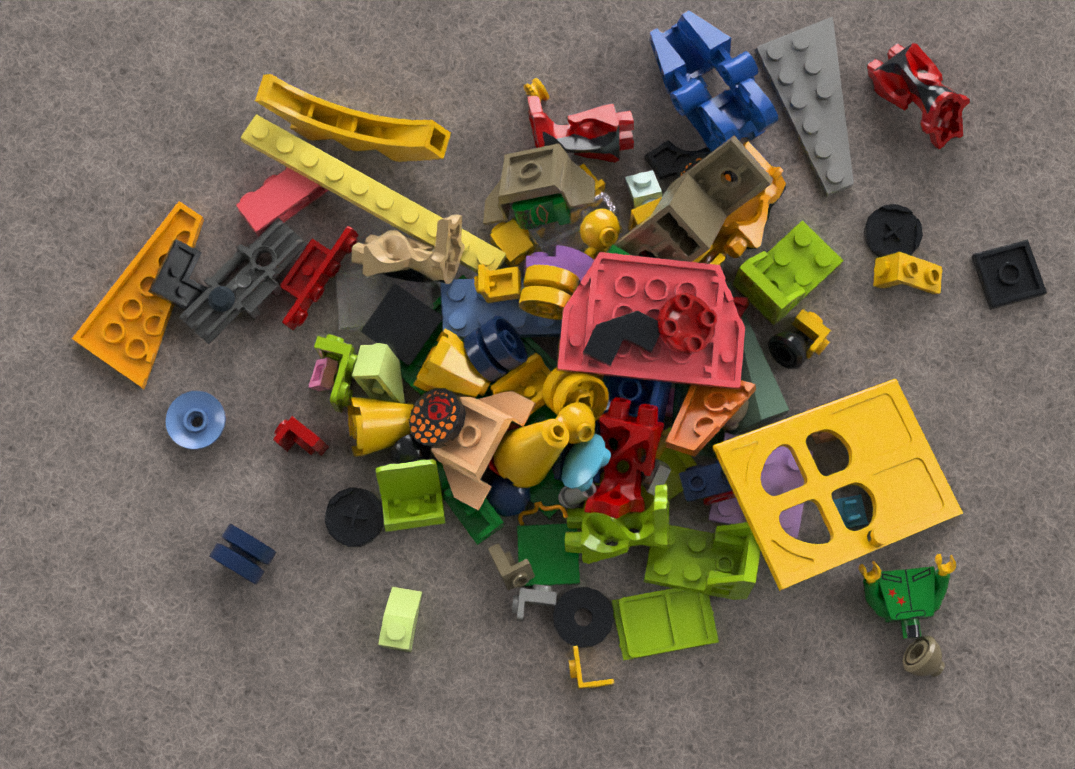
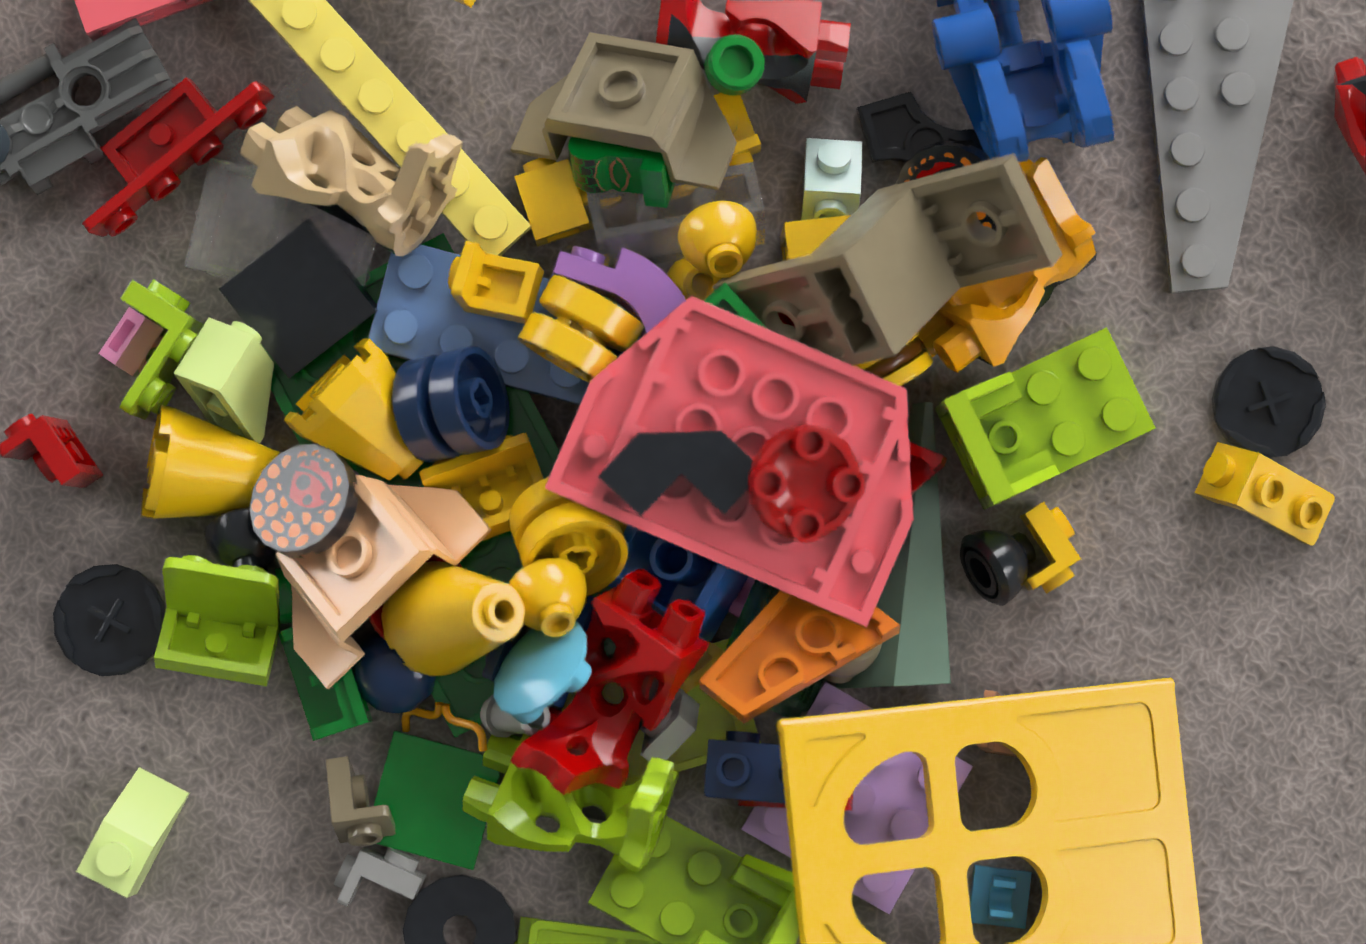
camera: 15 degrees right, 10 degrees up
none -> green tile [704,35,765,96]

